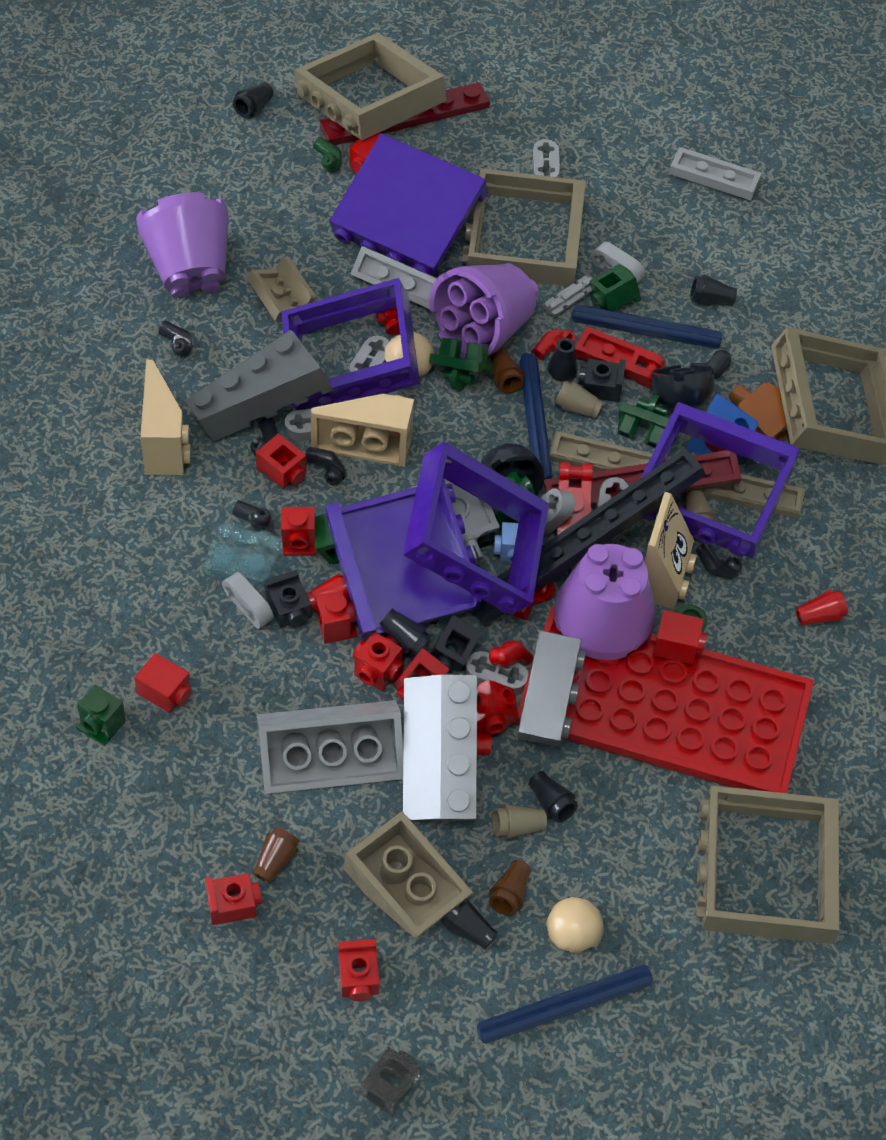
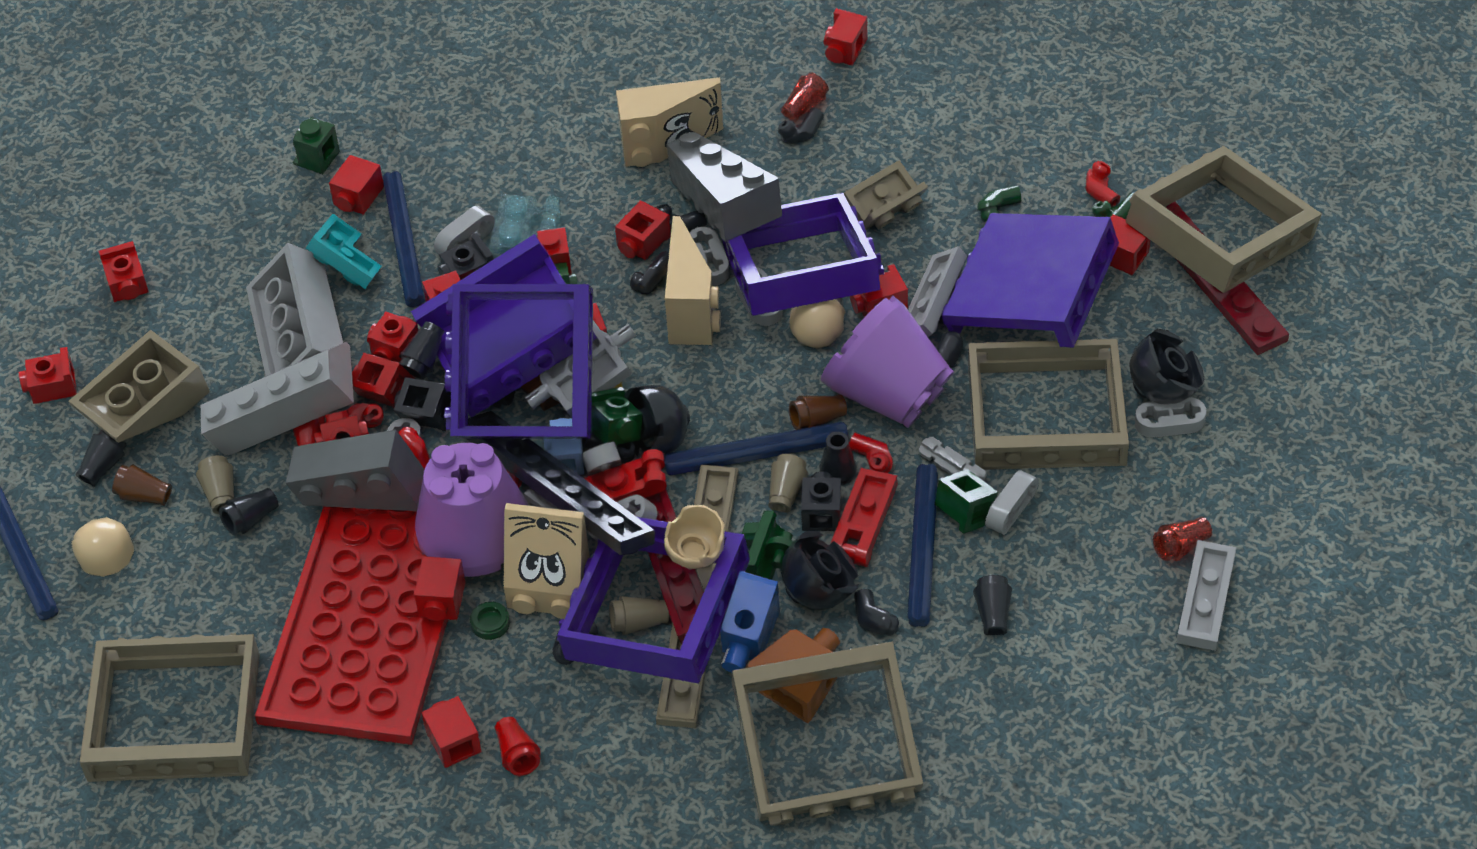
camera: 90 degrees right, 5 degrees down
medium lavender cone [136,192,229,298] -> none
black cone [233,82,273,118] -> none
black arm [233,500,272,531] -> none
reddish brown cone [252,827,300,884] -> none
dark green hips [429,337,494,391] -> none
none -> teal plate [306,214,382,289]
none -> dark blue axle [383,171,425,307]
none -> red brick [421,696,482,768]
none -> tan hair [664,505,725,570]
none -> clear red cone [780,72,829,122]
none -> red brick [824,8,868,66]
none -> dark green arm [977,185,1022,222]
none -> red arm [1085,161,1120,207]
none -> black cylinder [1129,329,1205,404]
none -> clear red cone [1153,517,1212,561]

